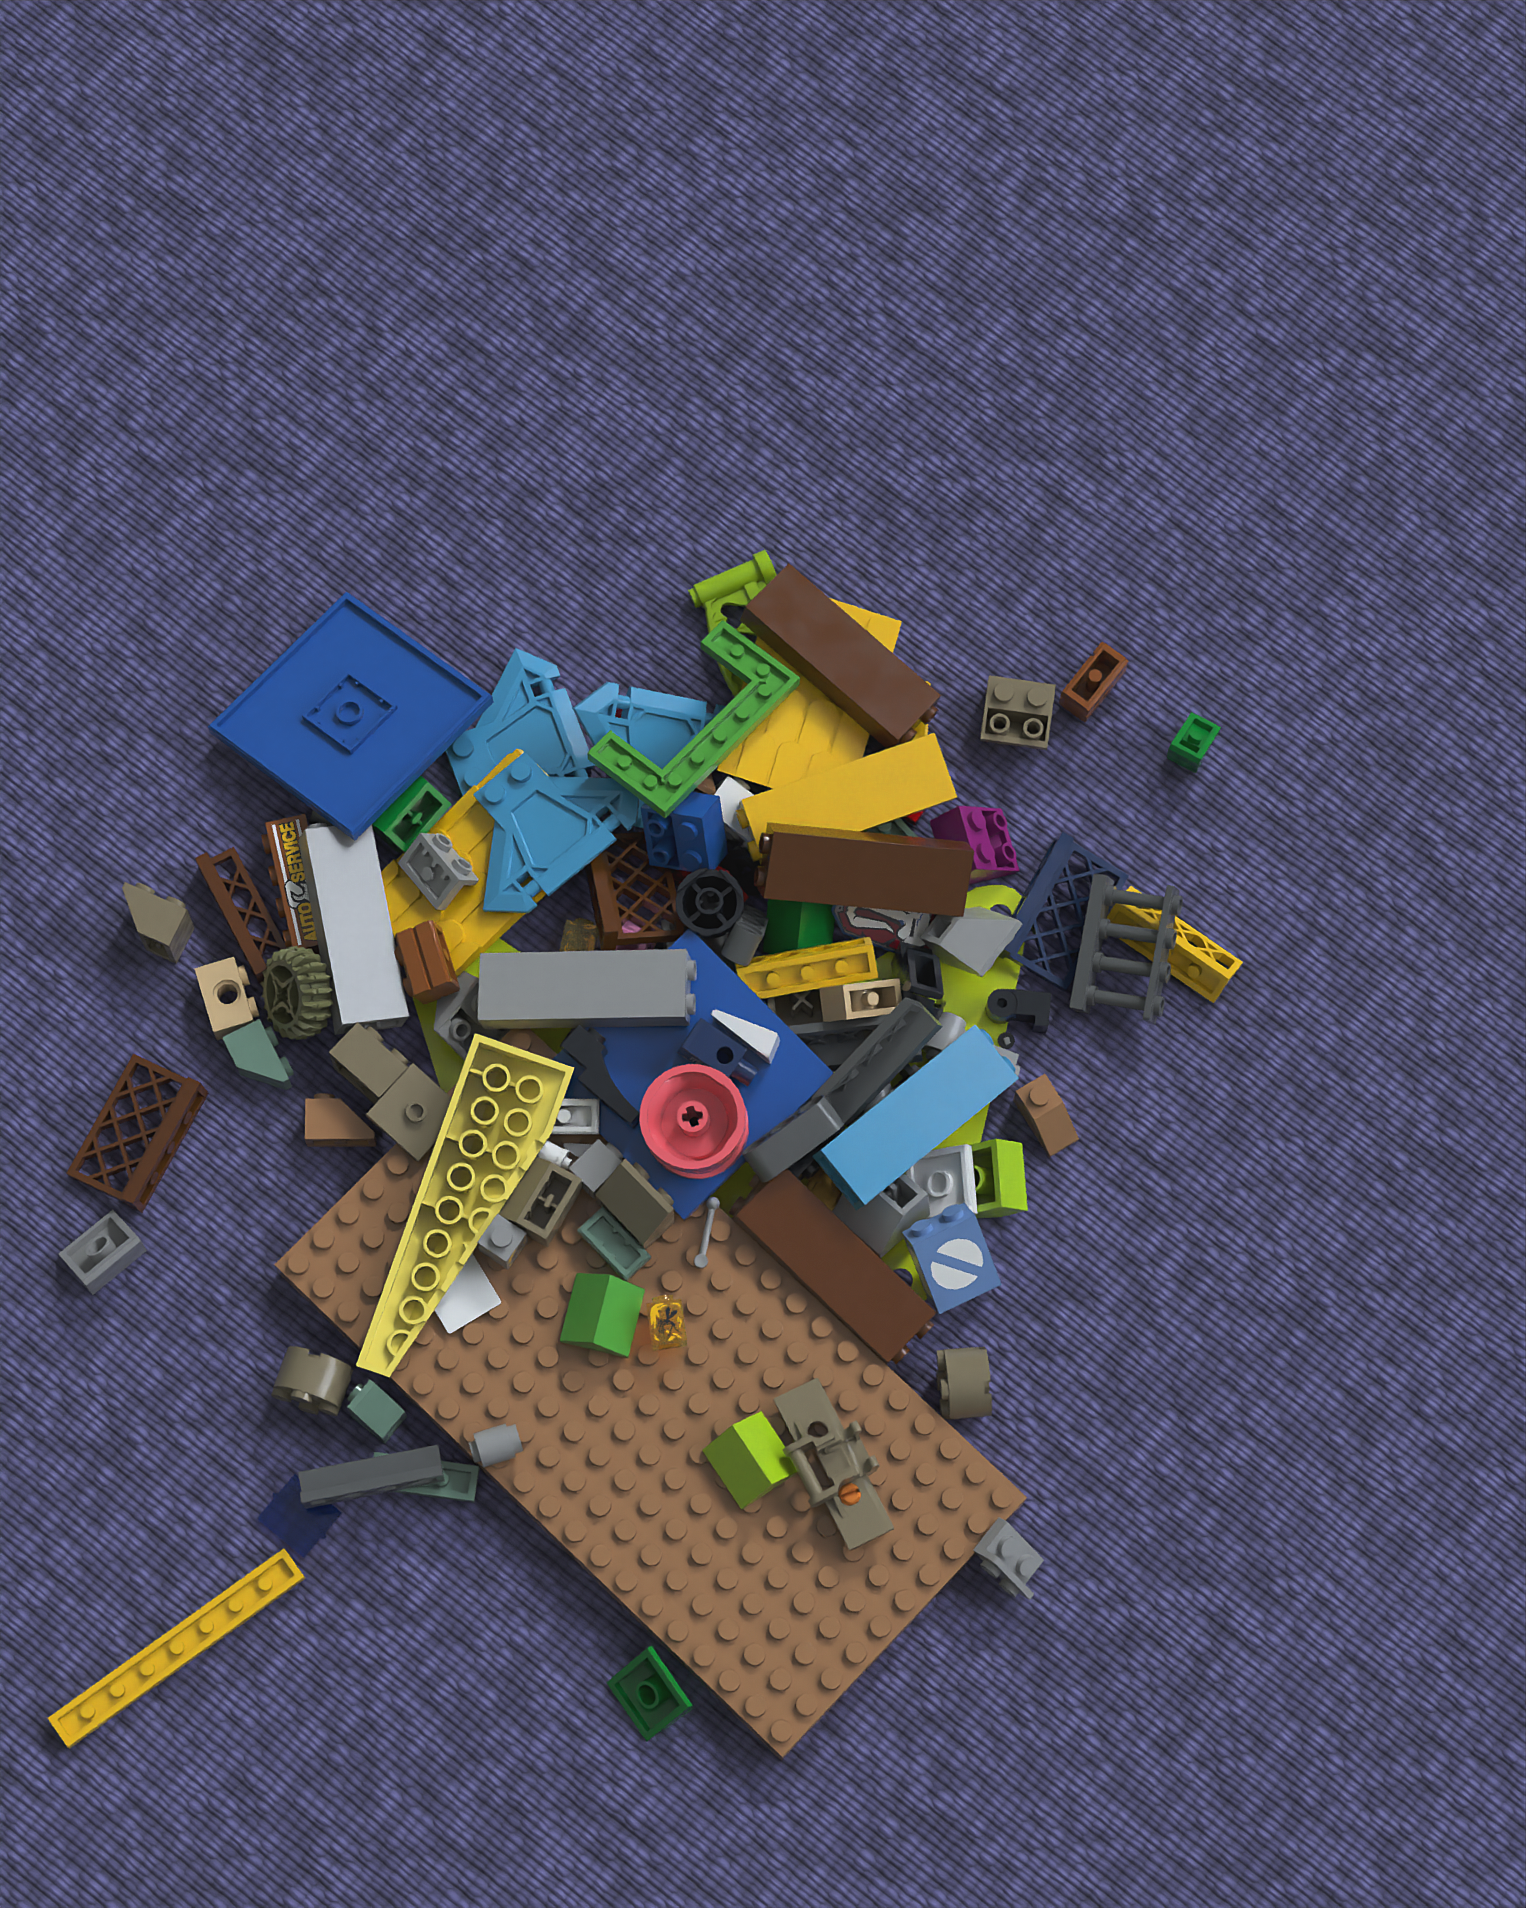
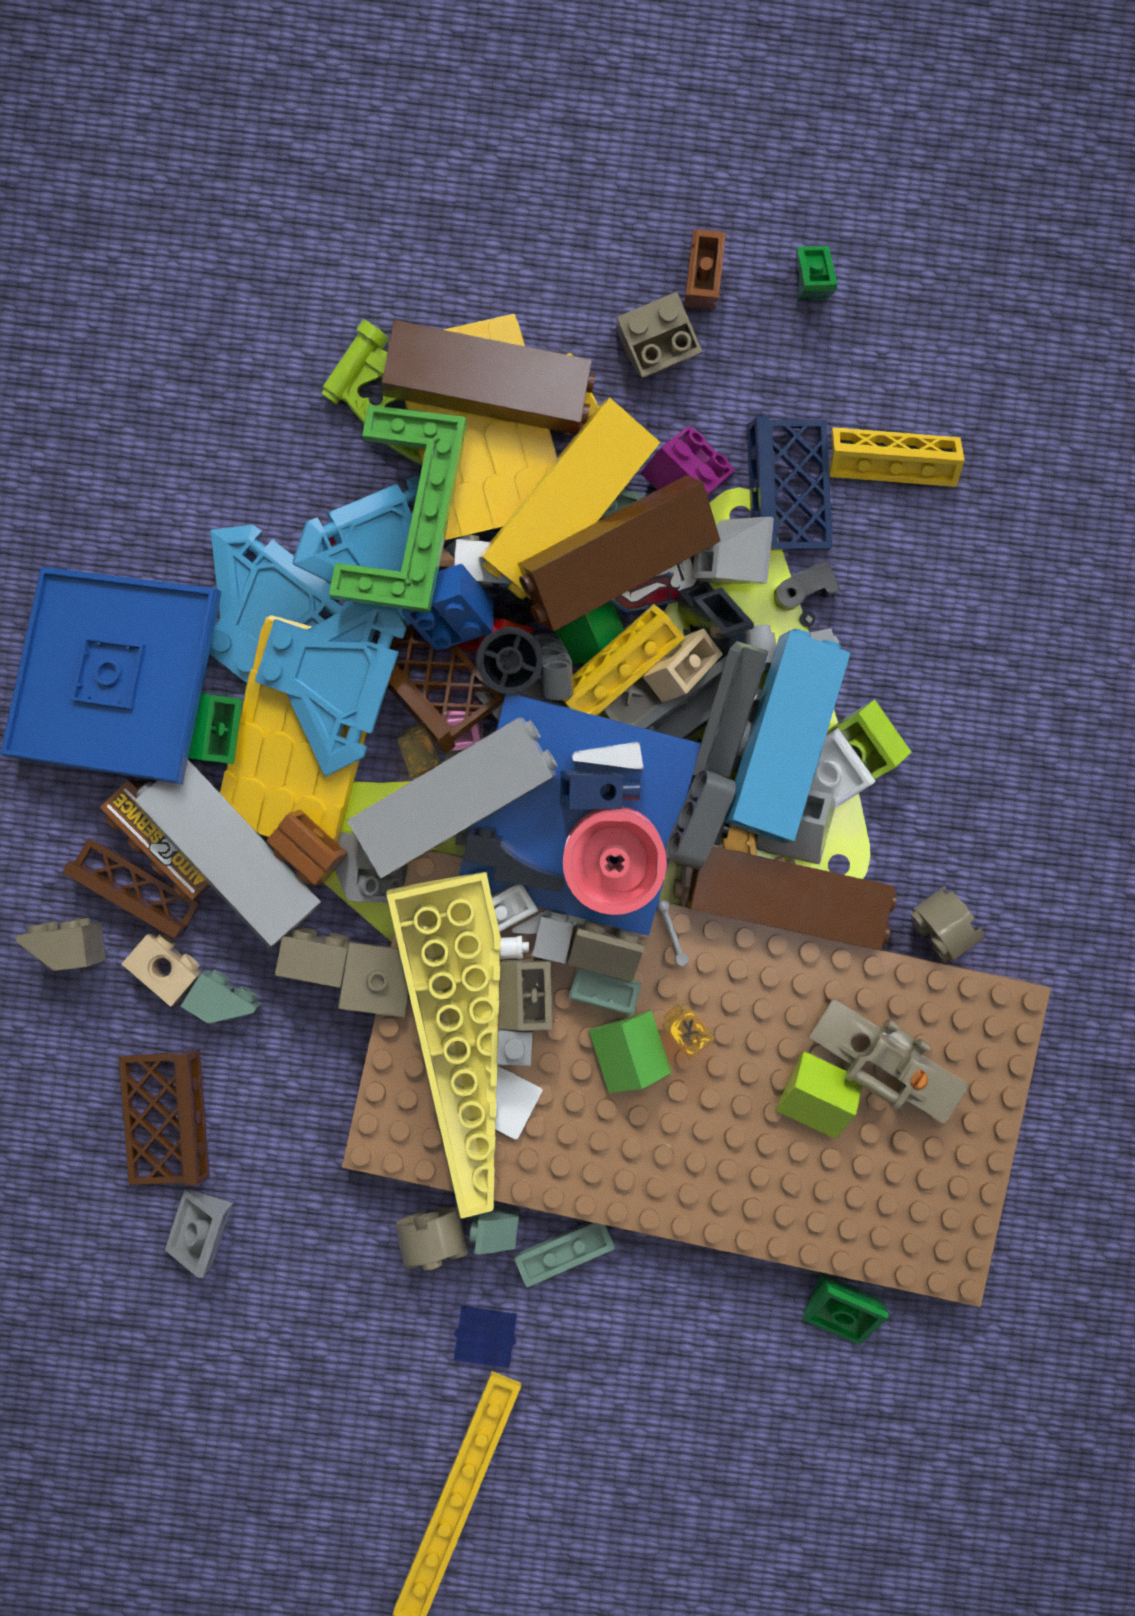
camera: 30 degrees left, 15 degrees up
olive gear [261,946,333,1040] -> none
dark grey fence [298,1445,445,1509] -> none
medium nougat slope [305,1093,377,1147] -> none
light grey bracket [398,833,479,910] -> none
light grey brick [468,1423,523,1468] -> none
medium blue brick [902,1203,1002,1314] -> none
light grey bracket [973,1517,1044,1600] -> none
medium nougat slope [1013,1074,1079,1158] -> none
dark grey fence [1069,874,1183,1024] -> none

